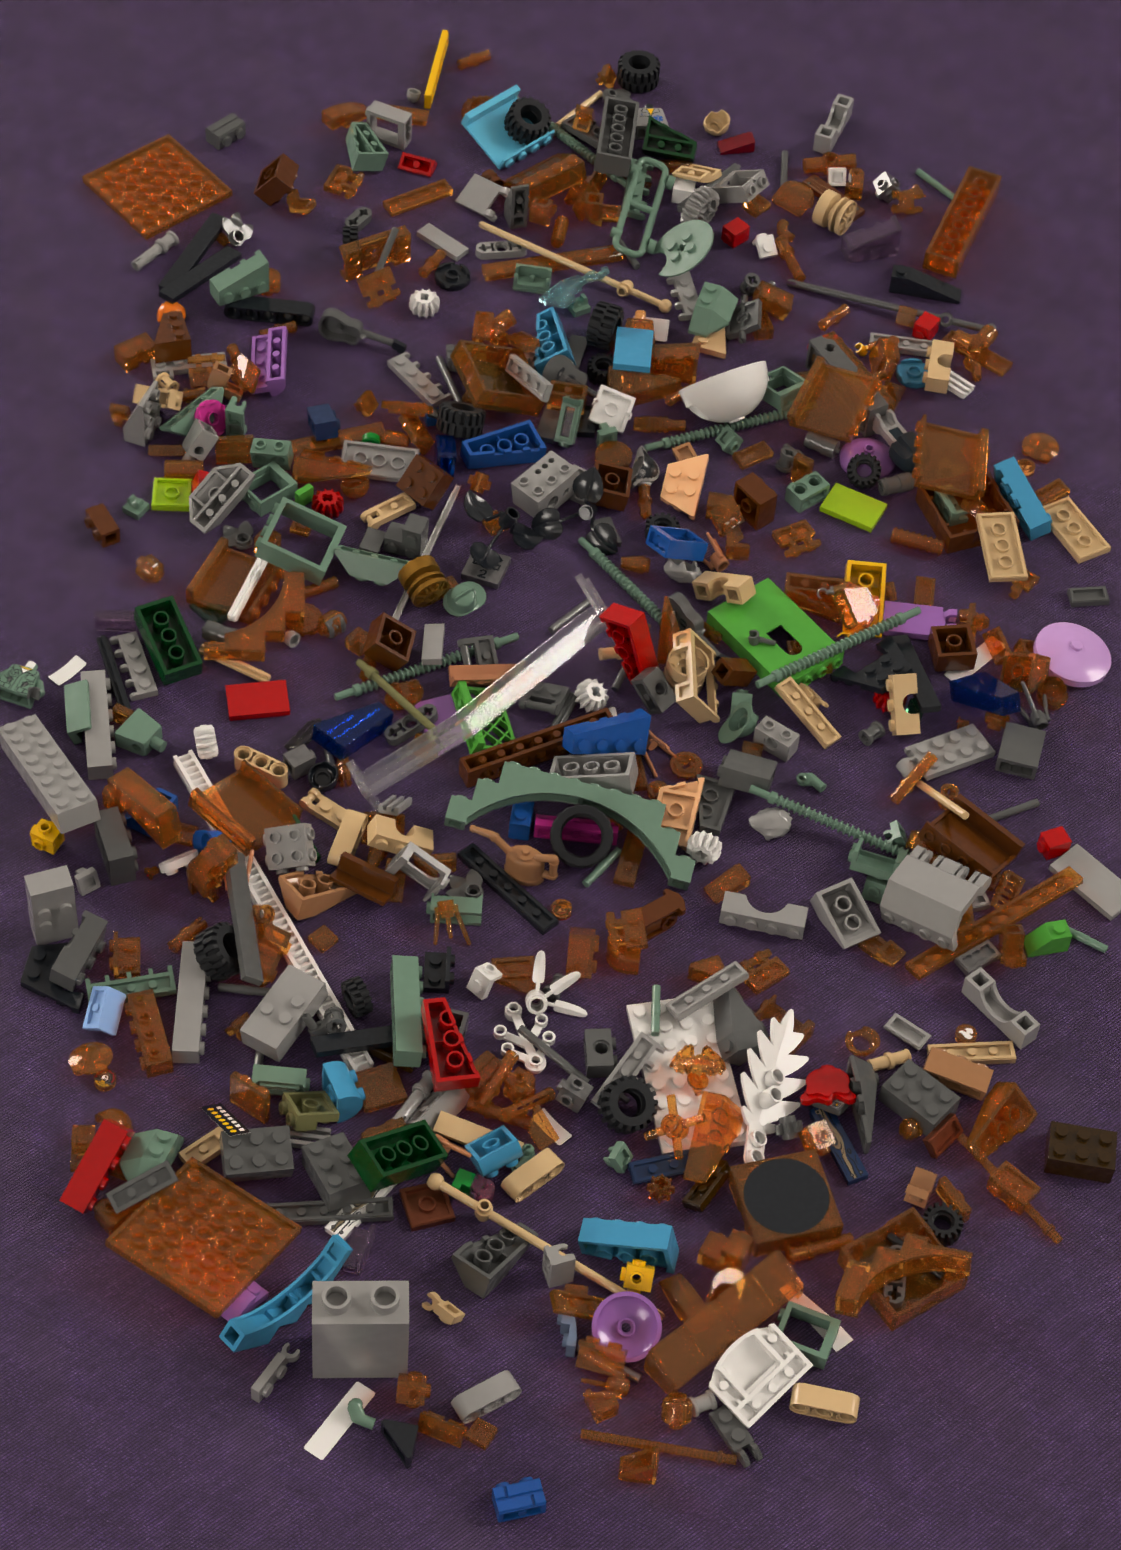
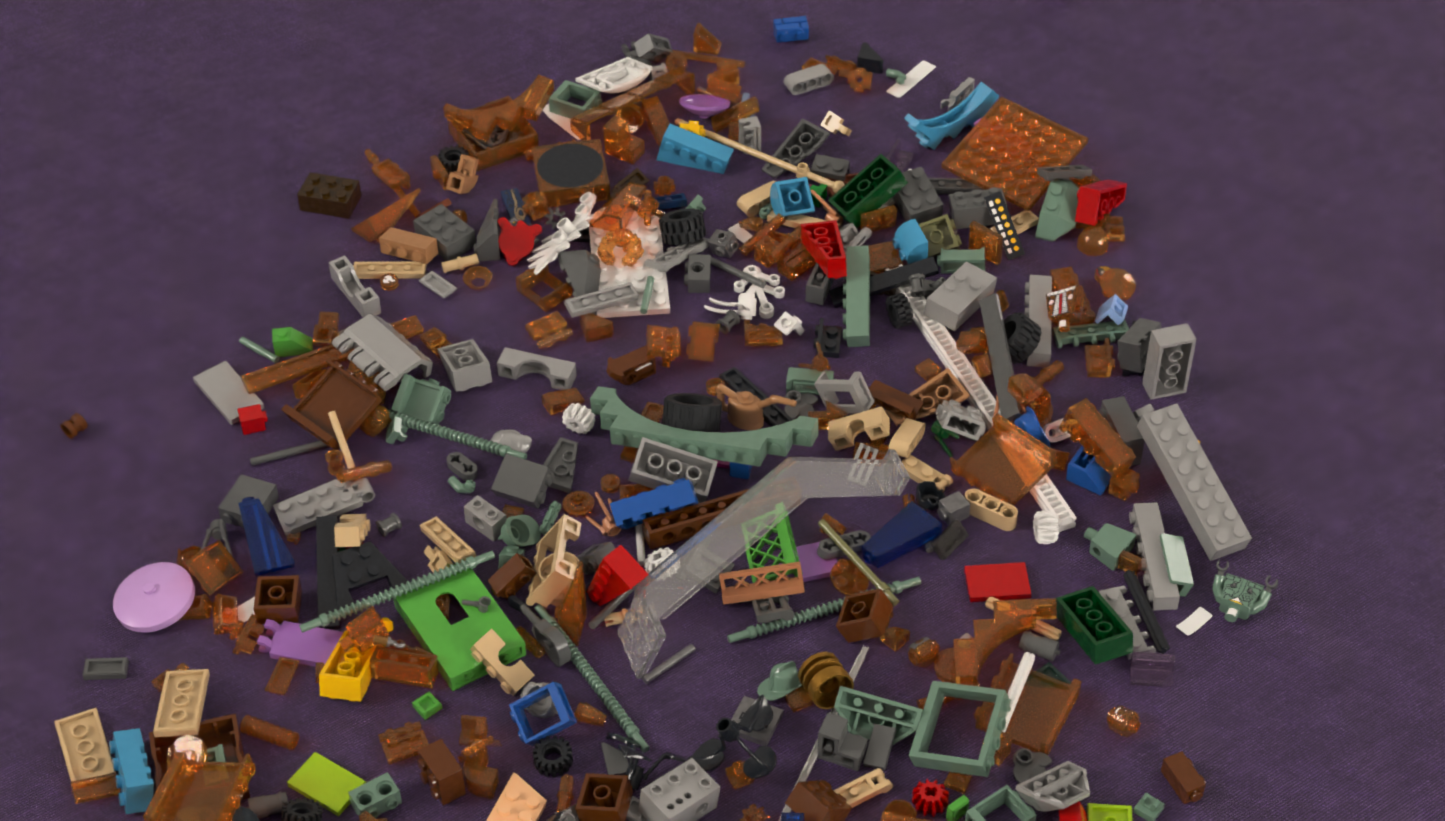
camera: 170 degrees left, 5 degrees down
light grey brick [312,1281,409,1378] -> none
light grey tile [421,623,445,665] -> none
light nougat wing [657,777,705,851] -> none
nougat plant [701,532,729,572] -> none
tan beam [789,1383,860,1424] -> none
none -> bright green tile [412,691,442,720]
none -> dark grey beam [447,452,478,481]
none -> sand green axle [539,501,562,535]
none -> dark grey brick [634,33,673,63]
none -> dark grey bracket [811,154,850,181]
none -> clear orange torso [1046,285,1086,332]

